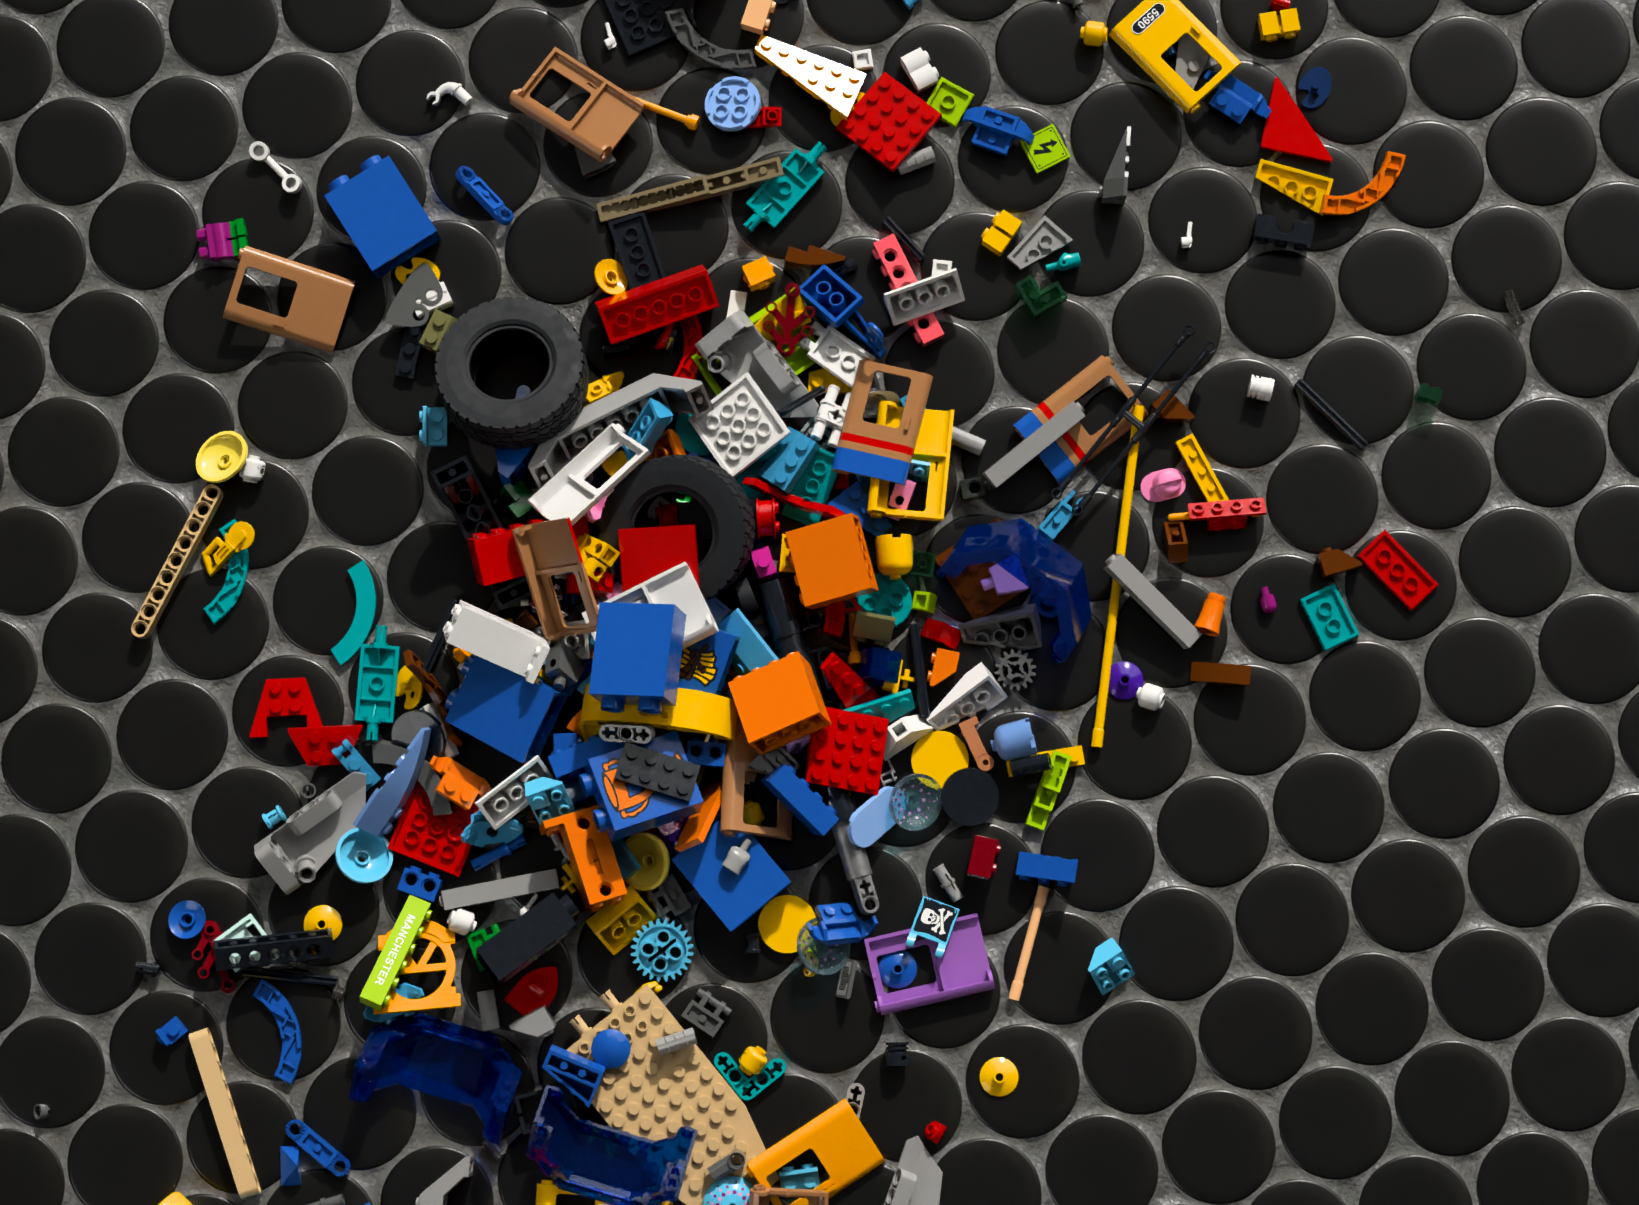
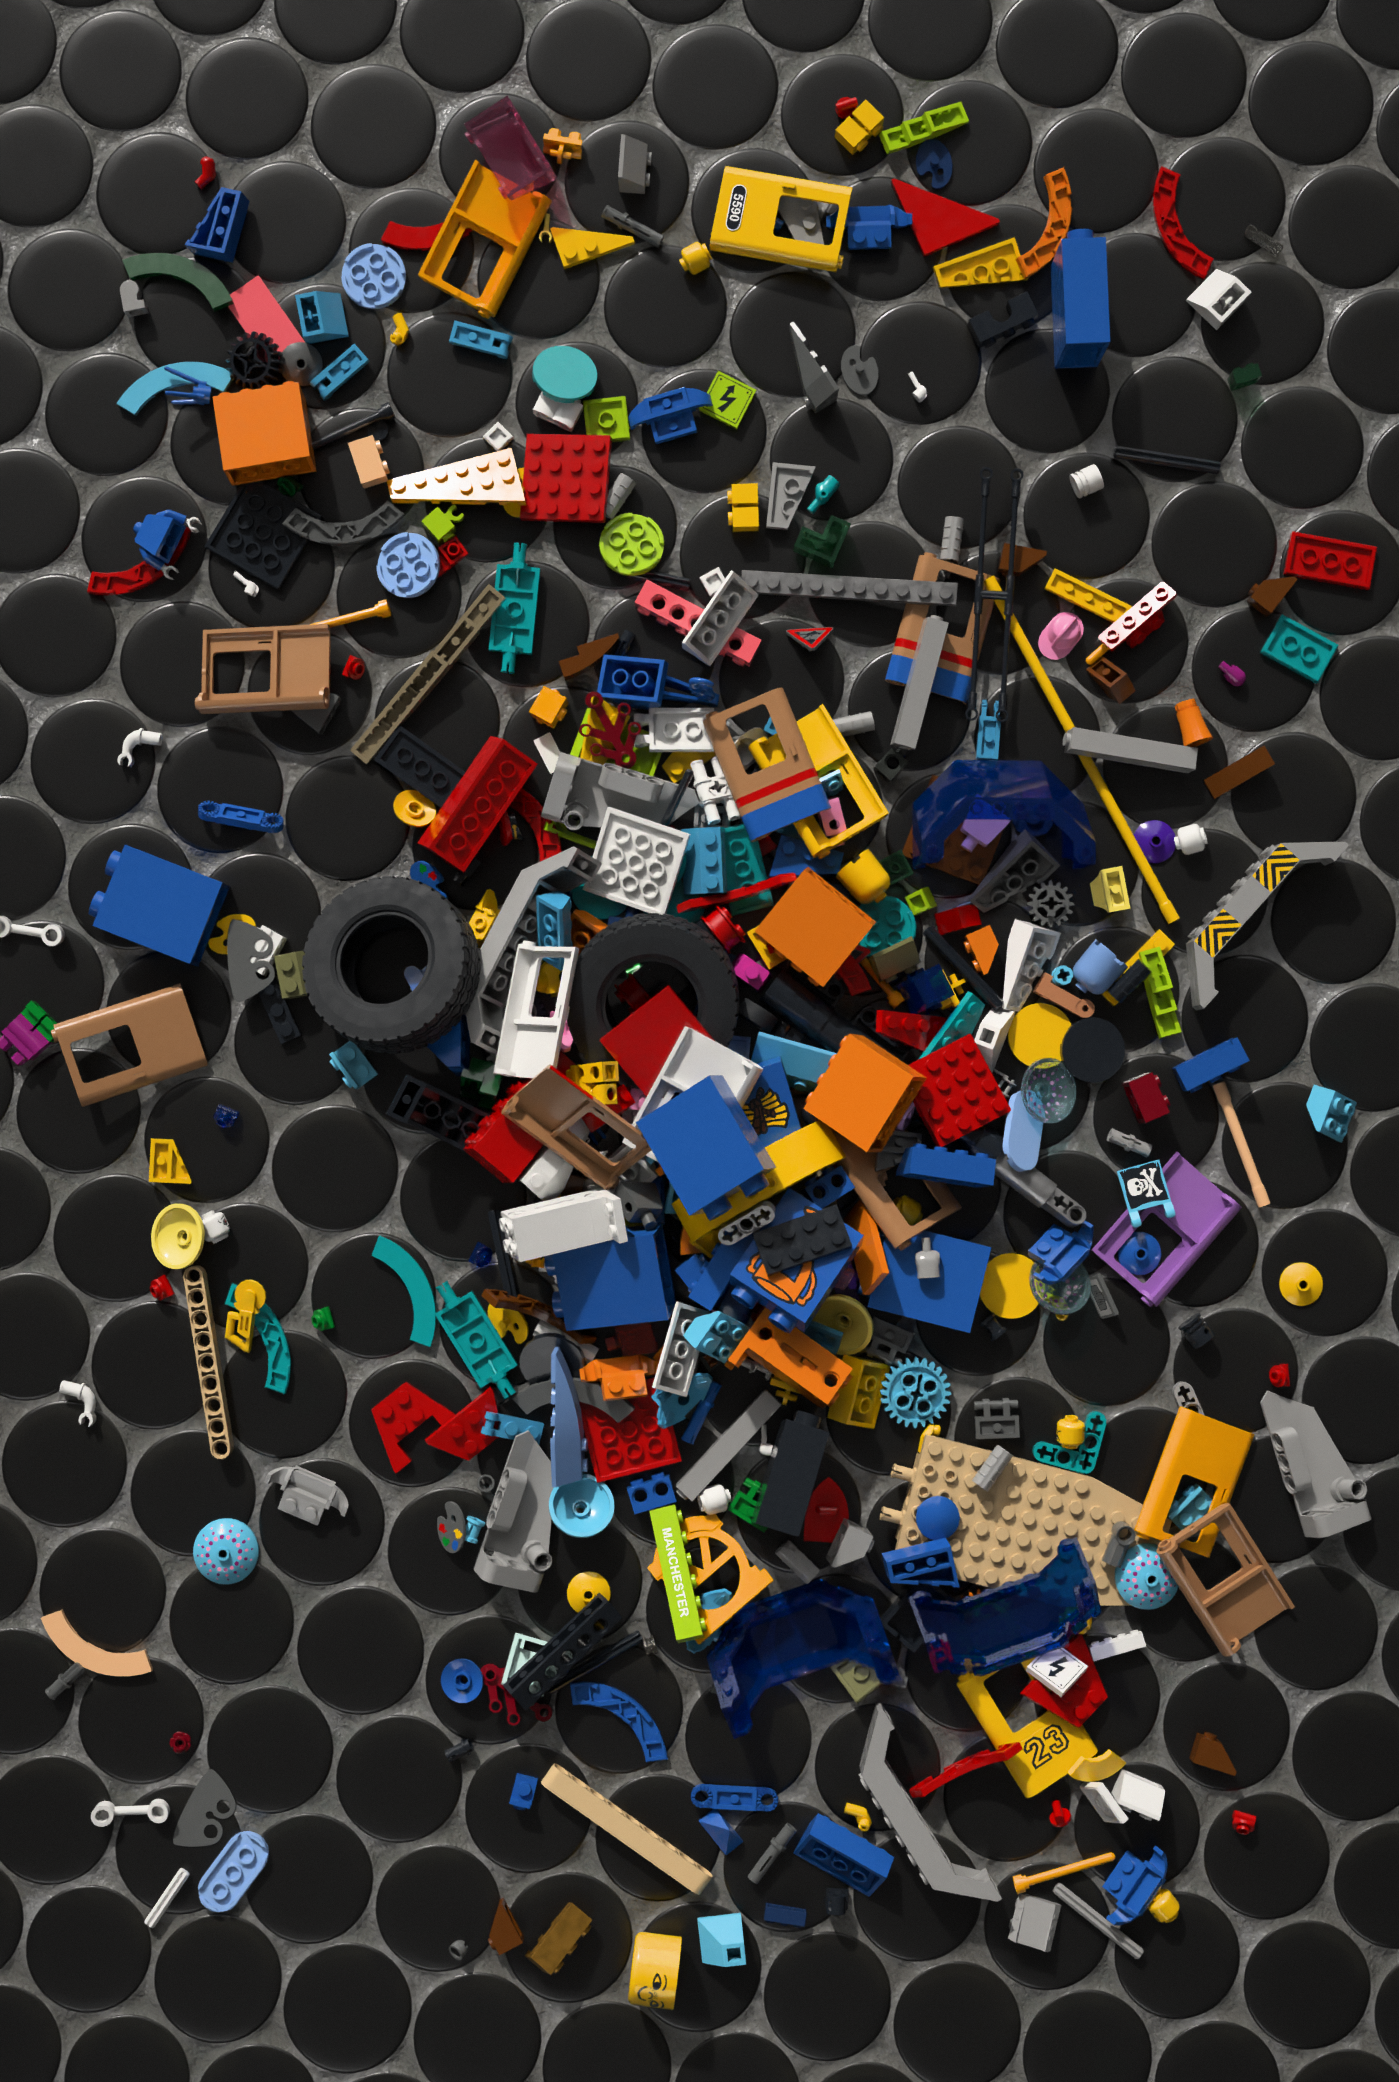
camera: 35 degrees left, 5 degrees up
none -> white piece [59,1380,97,1427]
none -> yellow wing [149,1138,191,1184]
none -> red plate [150,1275,175,1300]
none -> medium azure dish [193,1518,259,1584]
none -> clear blue plate [213,1104,240,1128]
none -> light grey plate [264,1466,349,1526]
none -> green plate [311,1306,335,1331]
none -> red plate [342,655,365,680]
none -> blue piece [410,861,448,900]
none -> lime brick [421,505,464,545]
none -> dark grey piece [437,1501,466,1553]
none -> clear blue plate [468,1242,492,1267]
none -> reddish brown slope [488,1898,524,1955]
none -> white wedge [518,1118,590,1201]
none -> pearl gold wedge [525,1902,592,1975]
none -> teal tile [532,346,597,403]
none -> lime tile [599,513,664,576]
none -> clear red torso [605,1322,659,1357]
none -> flat silver plate [741,570,958,606]
none -> piece [786,627,834,652]
none -> olive tile [830,1641,892,1704]
none -> dark grey piece [841,345,878,395]
none -> lime slope [879,102,969,154]
none -> light grey axle [940,516,964,564]
none -> blue brick [1050,229,1110,369]
none -> medium azure bush [1051,965,1073,986]
none -> light yellow slope [1090,866,1130,913]
none -> red tile [1153,166,1214,280]
none -> white slope [1186,269,1251,330]
none -> light grey slope [1186,842,1349,1010]

